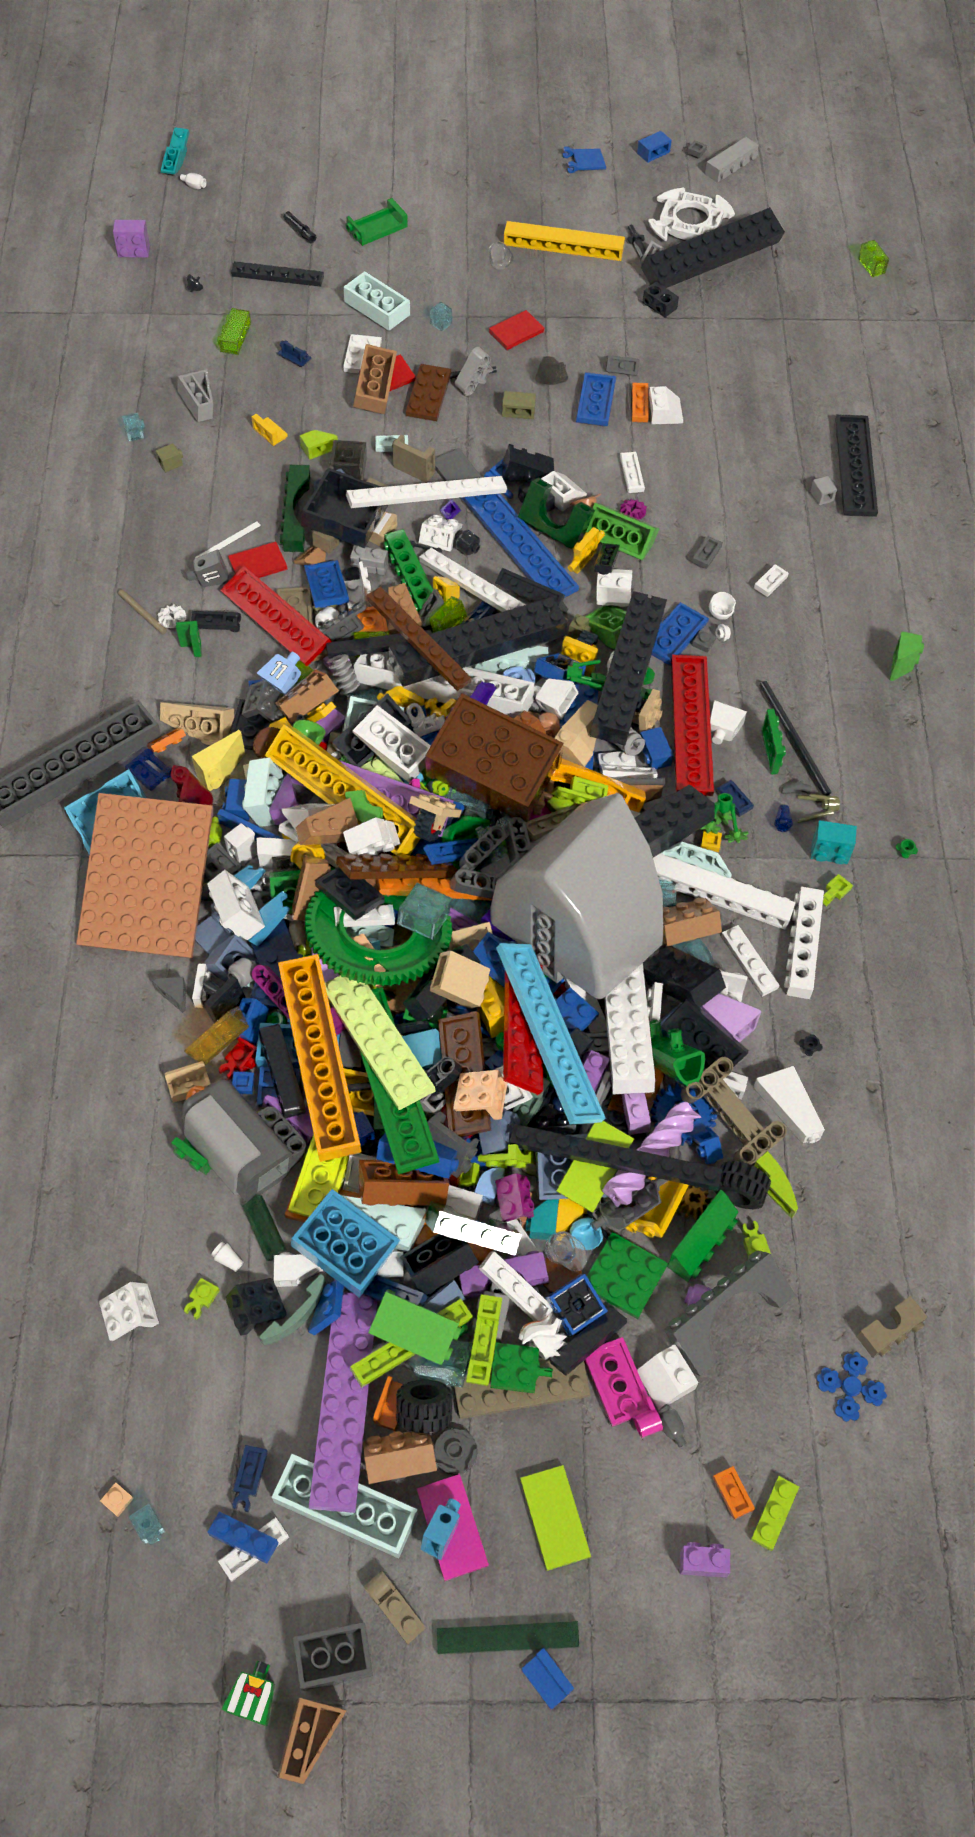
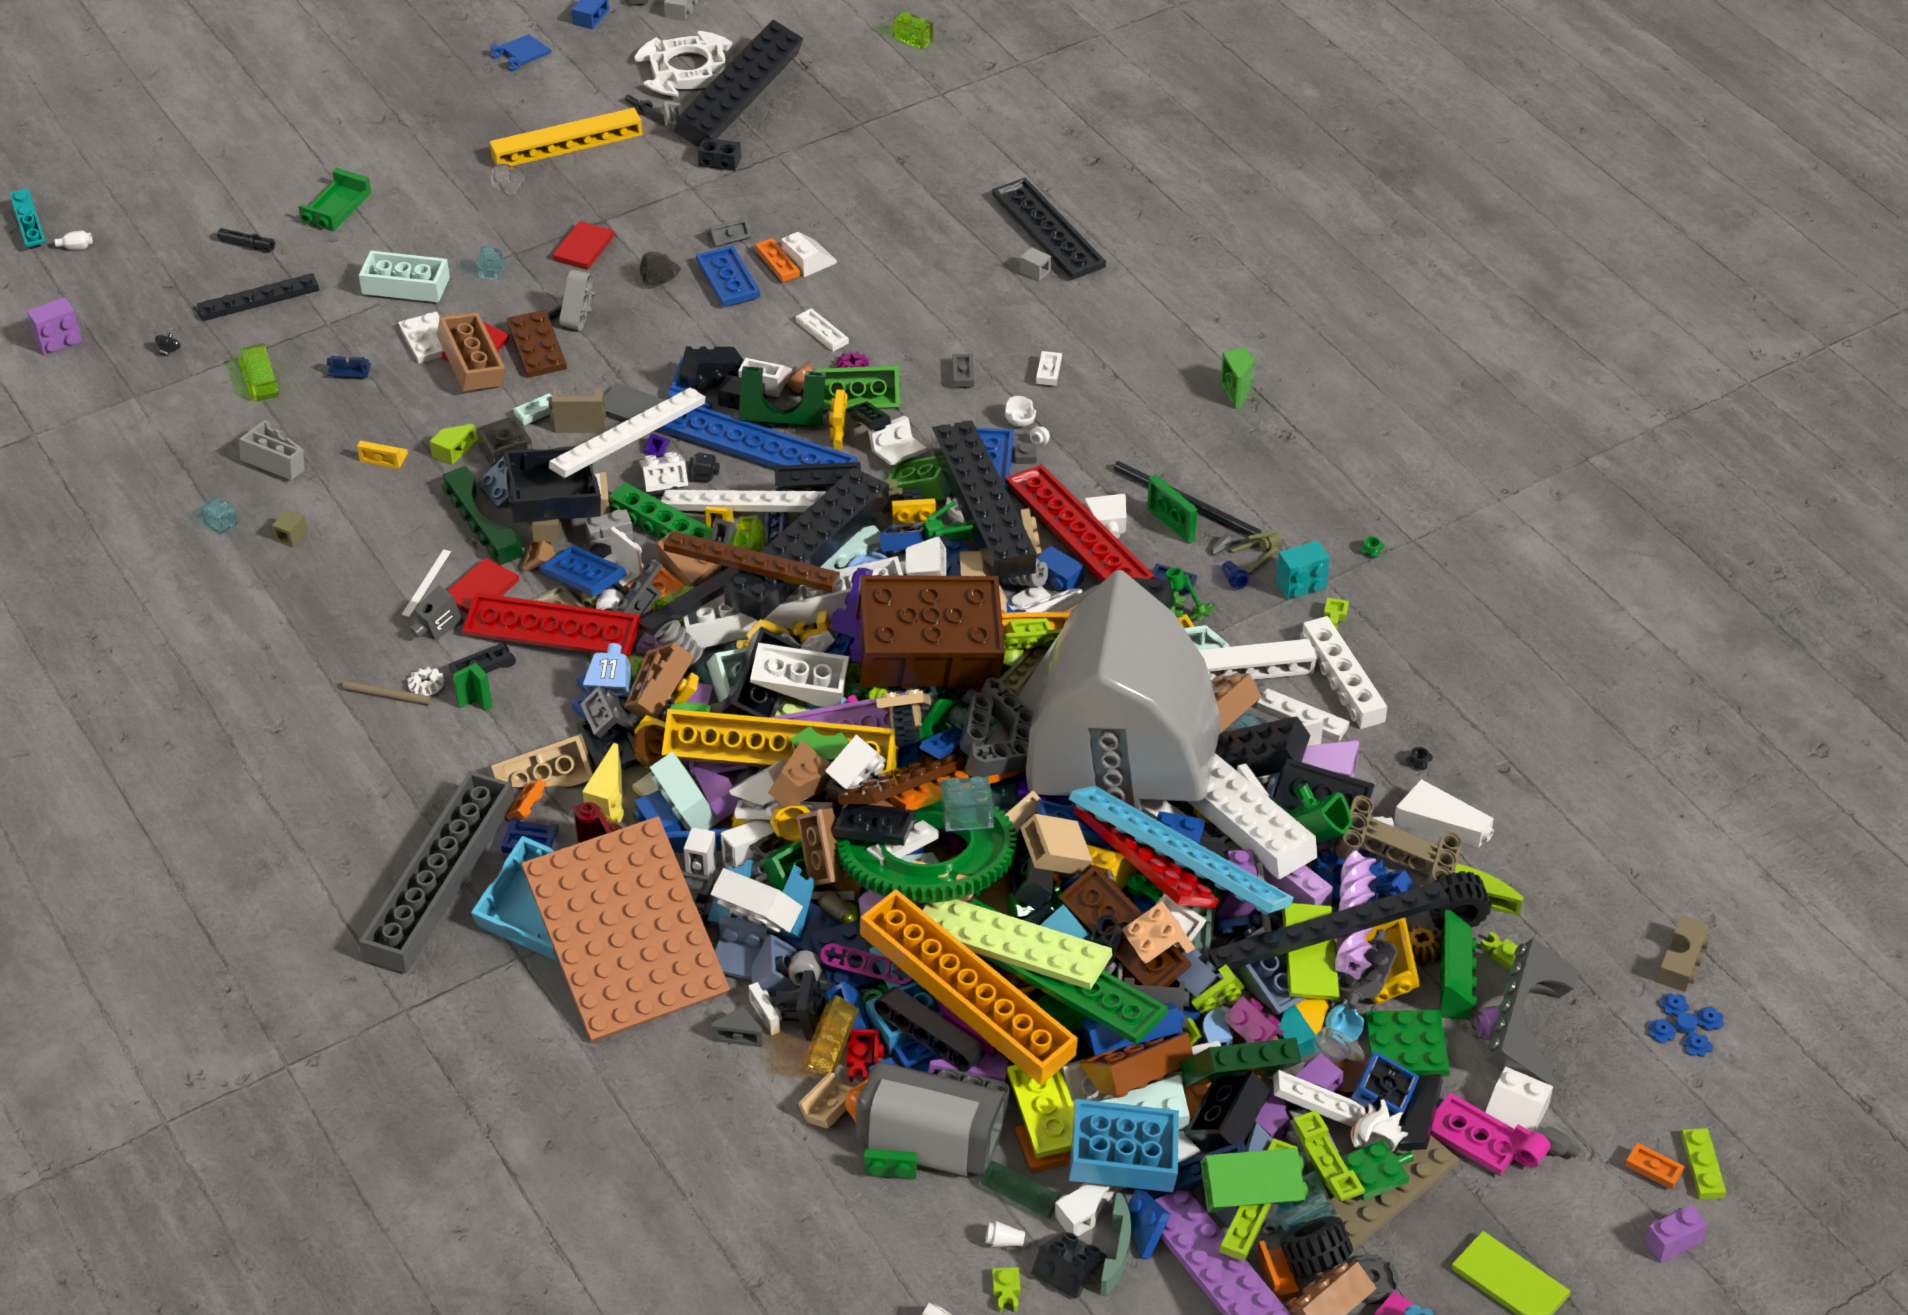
camera: 30 degrees left, 15 degrees down
olive brick [502,391,536,419] -> none

